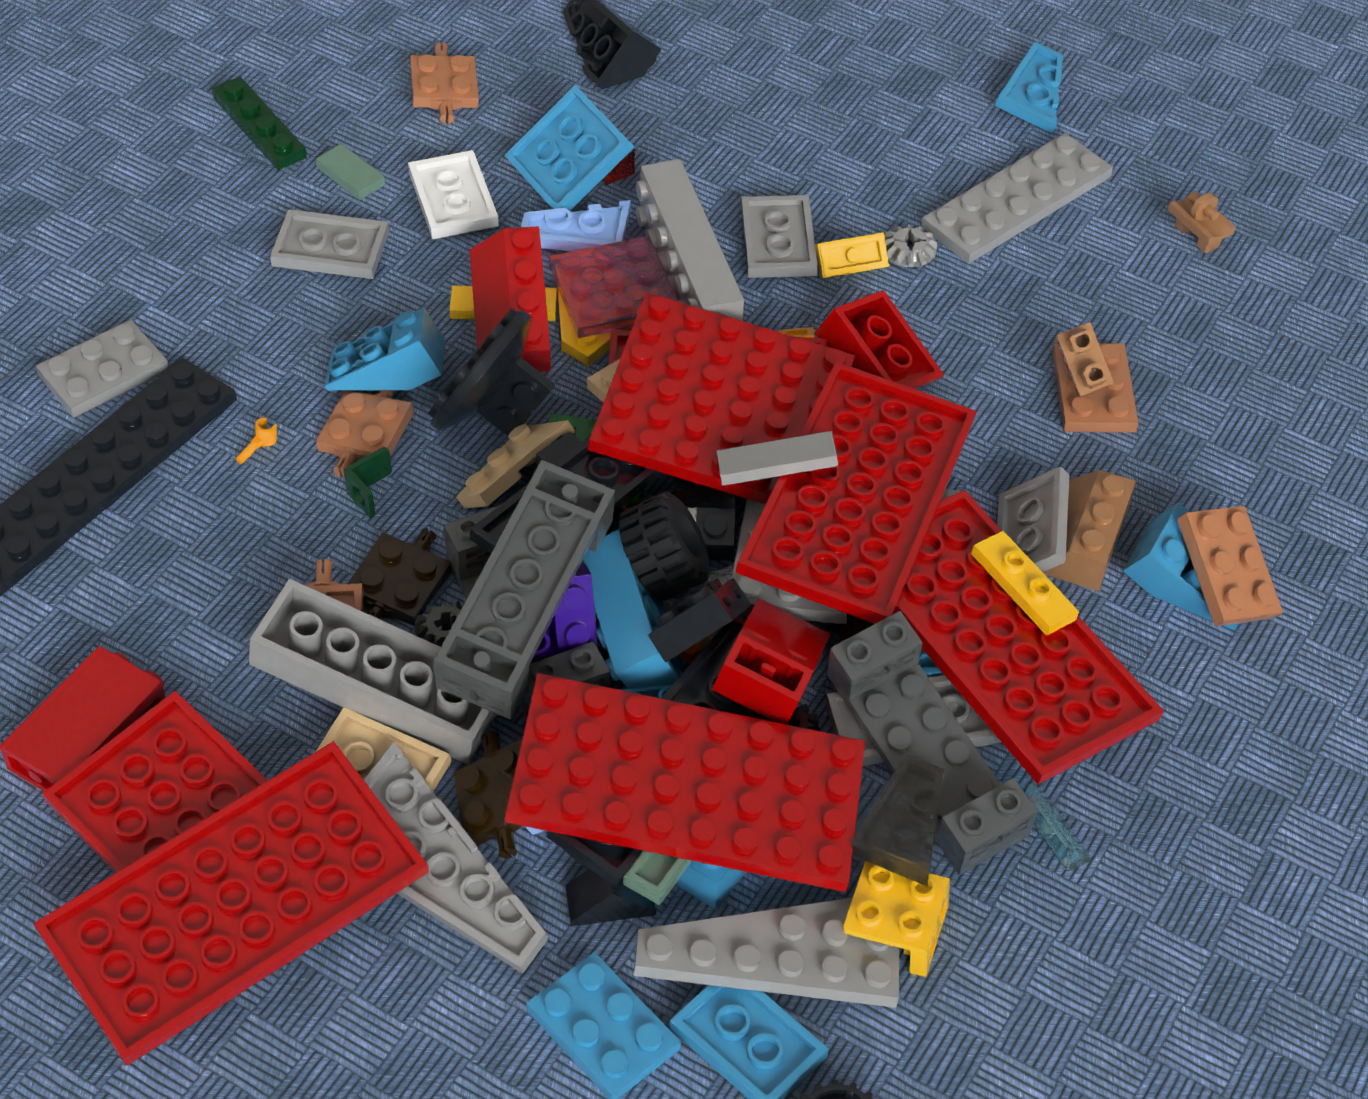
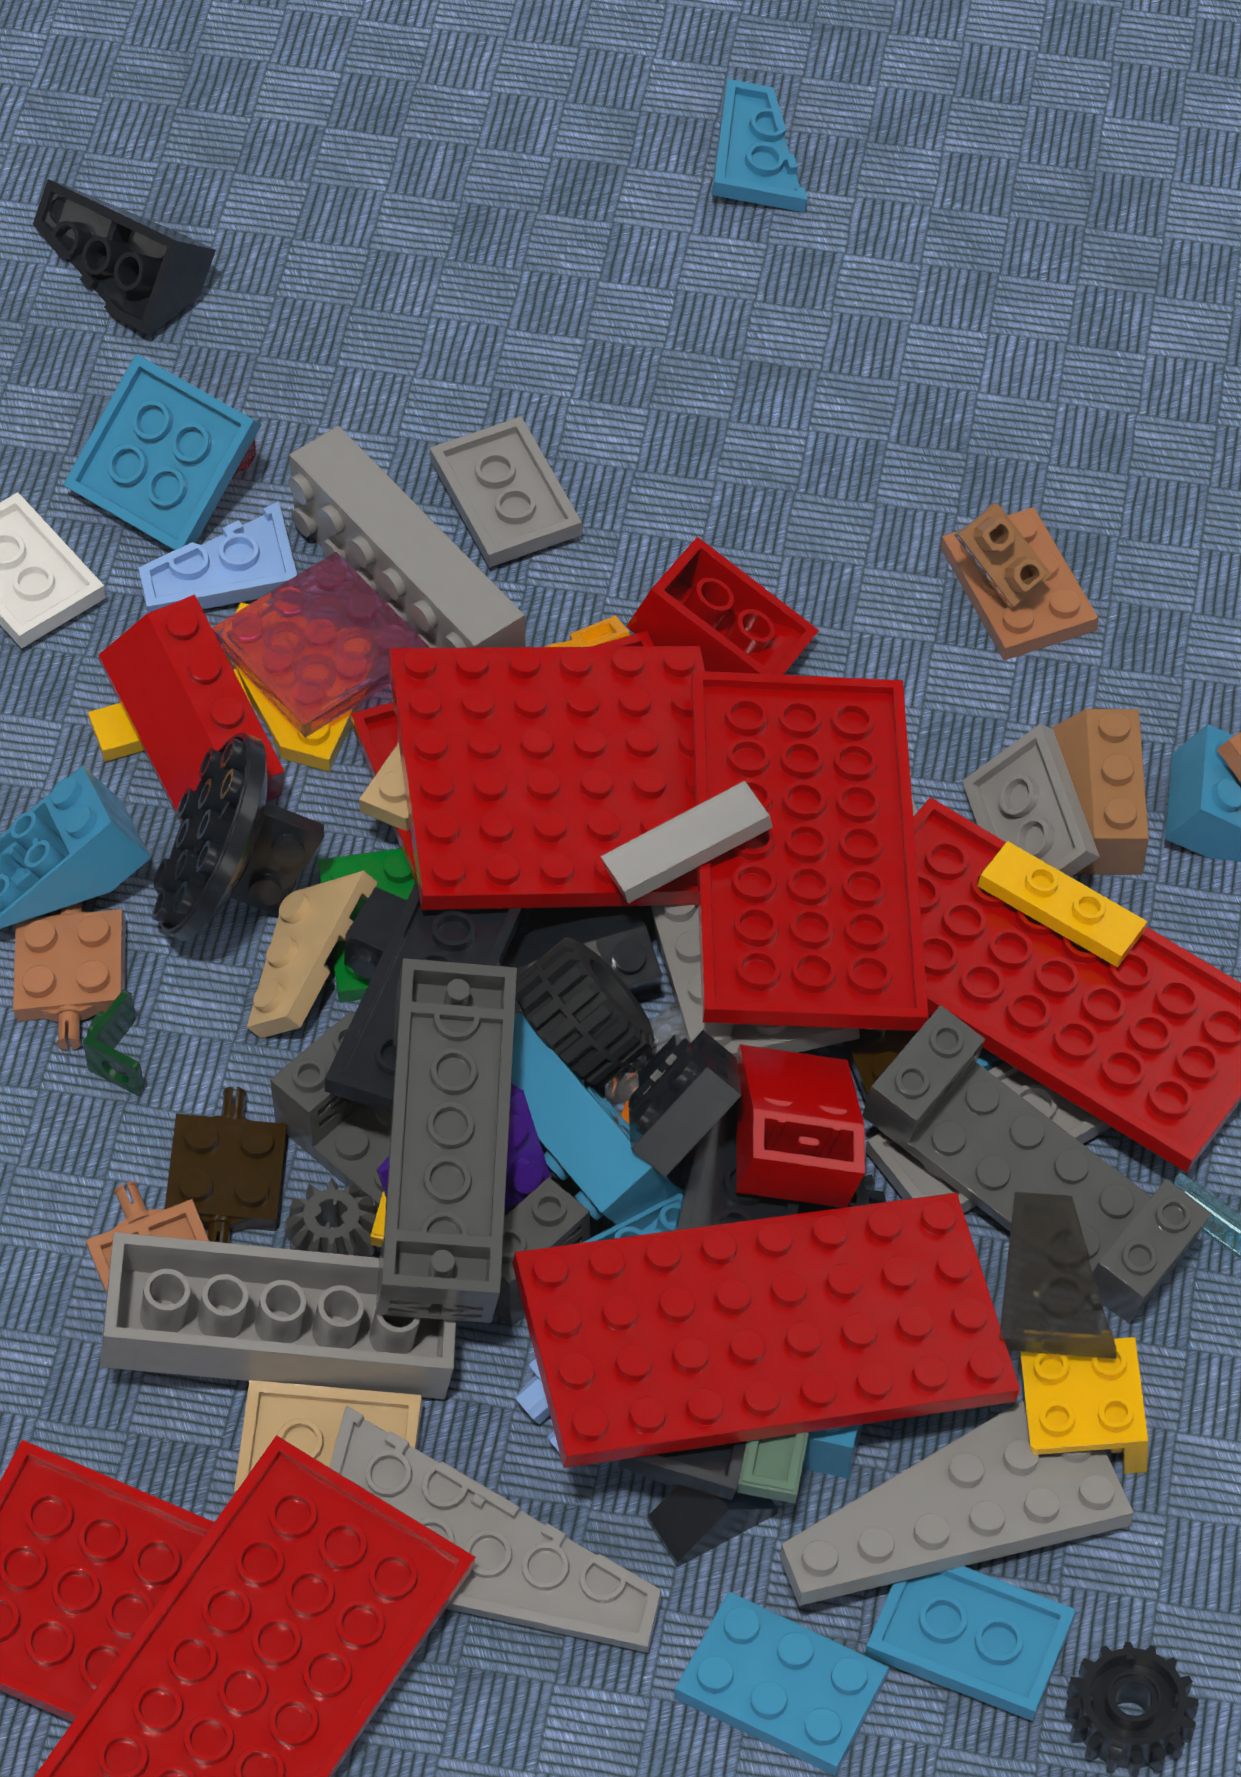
camera: 20 degrees left, 5 degrees up
dark brown plate [454,730,523,859] -> none
yellow plate [815,232,889,278] -> none
light grey gear [884,223,937,267] -> none
light grey plate [921,132,1113,264] -> none
medium nougat hips [1168,190,1236,253] -> none

